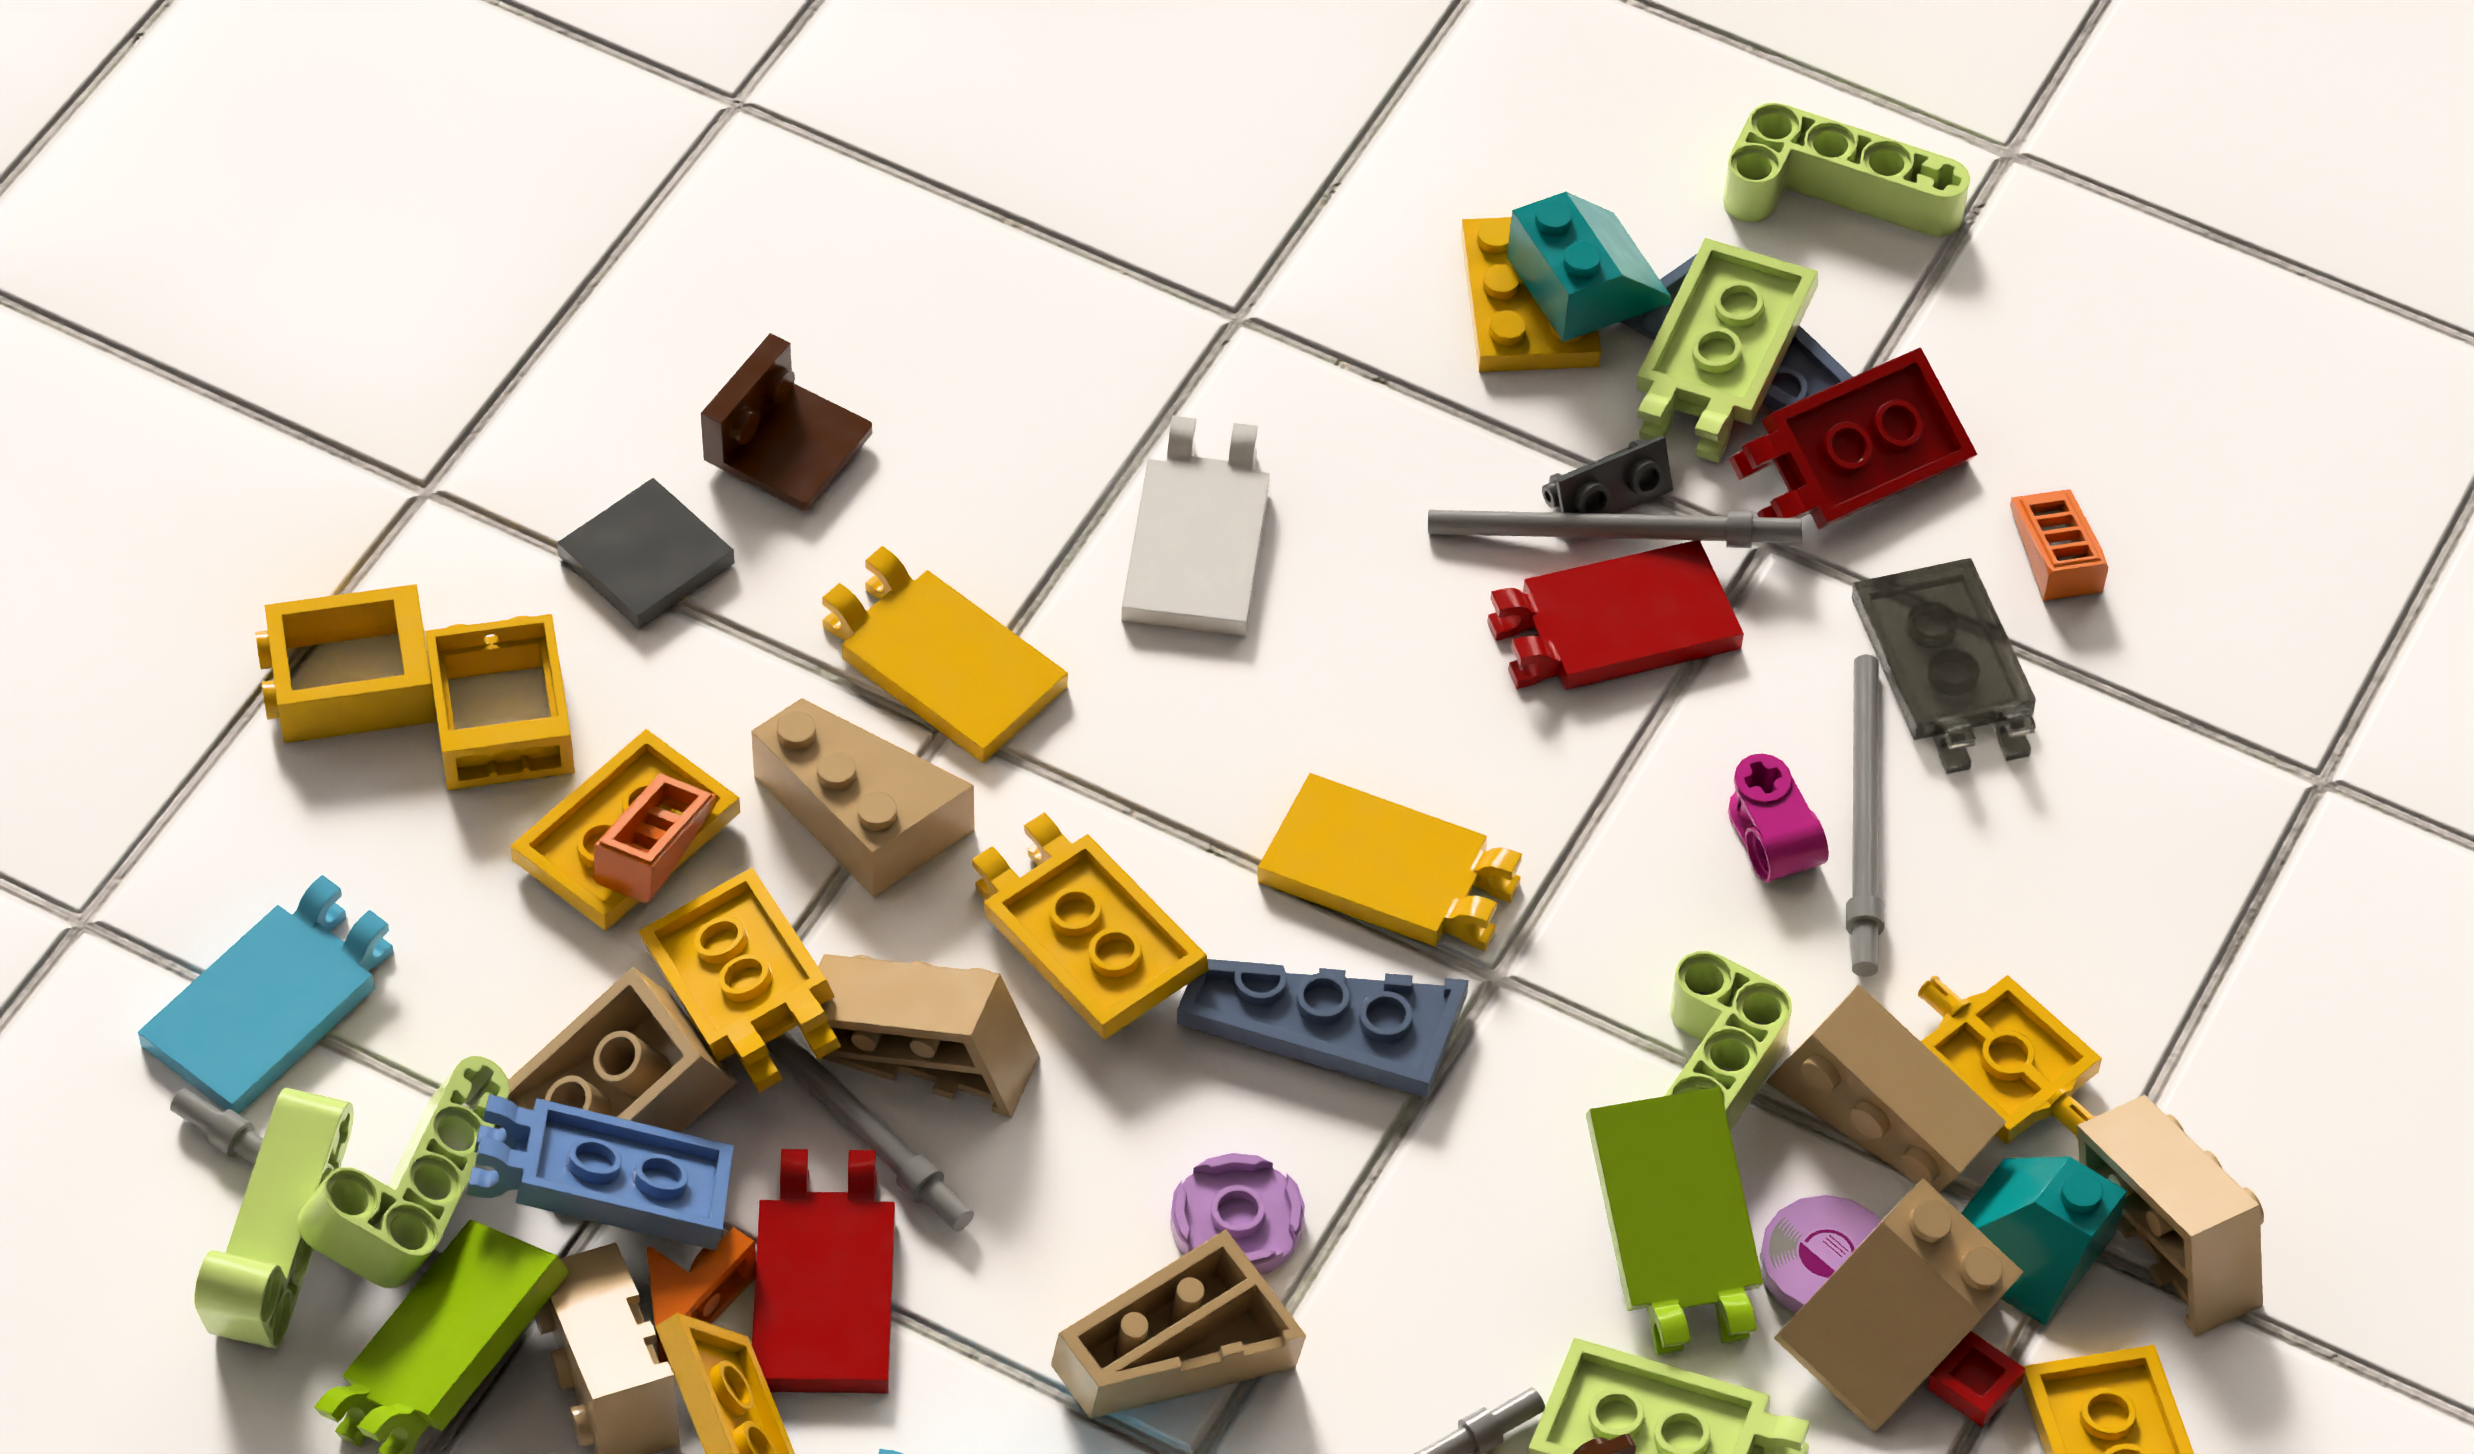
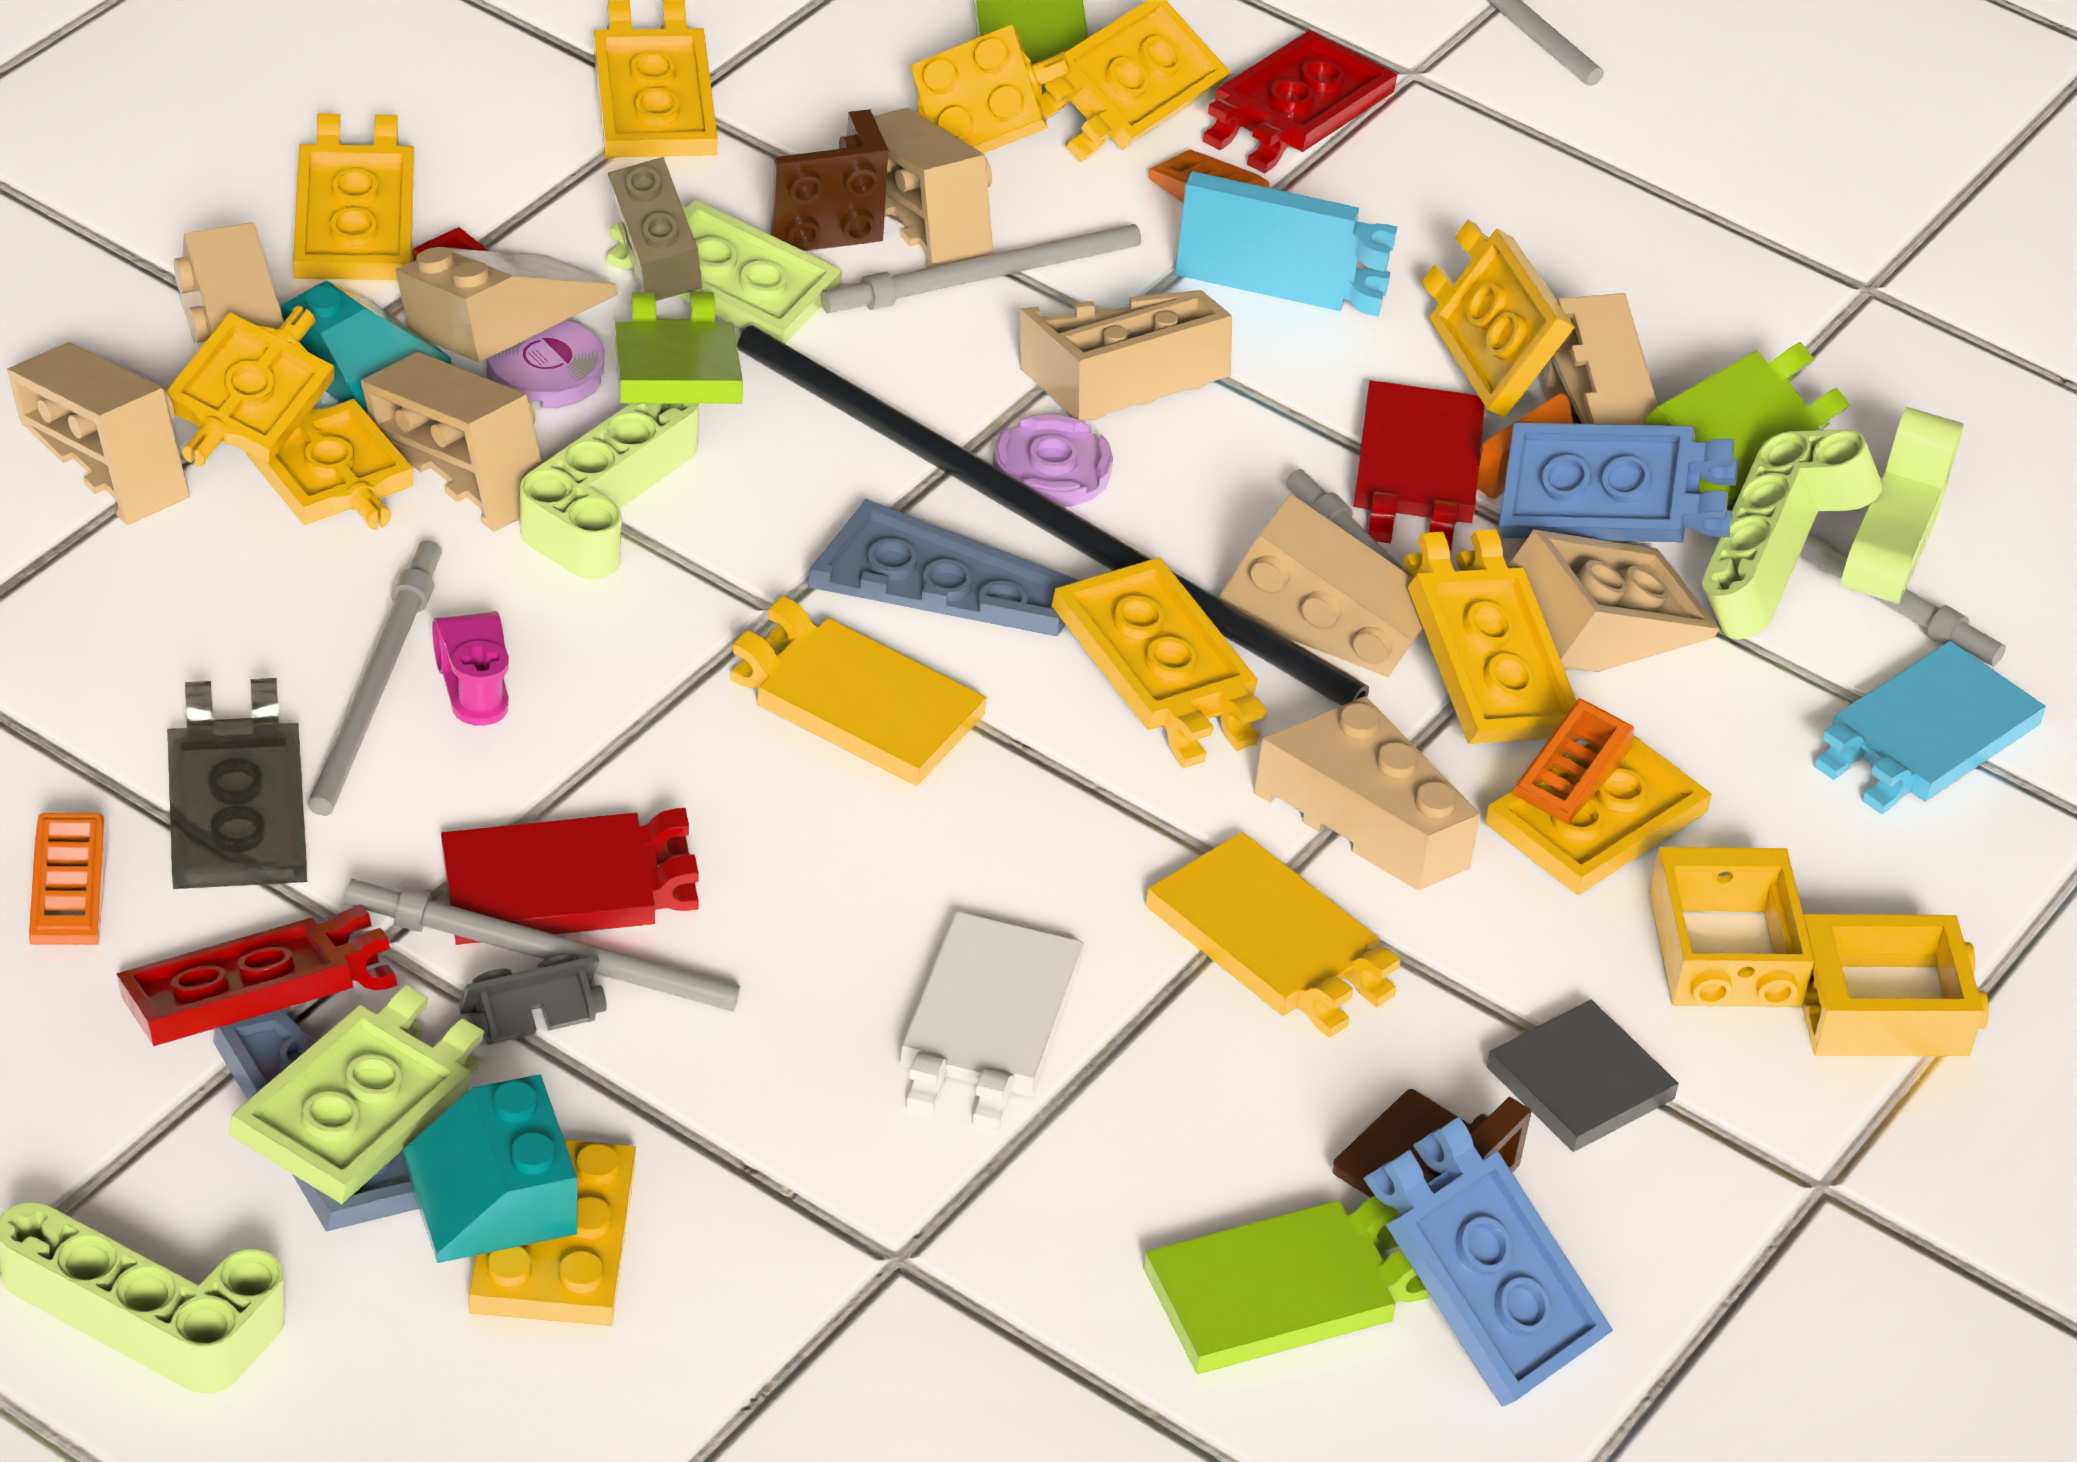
camera: 175 degrees left, 10 degrees down
none -> tan wedge [7,342,190,526]
none -> yellow plate [166,306,335,467]
none -> dark tan brick [608,157,703,301]
none -> black piece [737,325,1369,706]
none -> lime tile [1144,1196,1429,1375]
none -> medium blue tile [1363,1117,1614,1407]

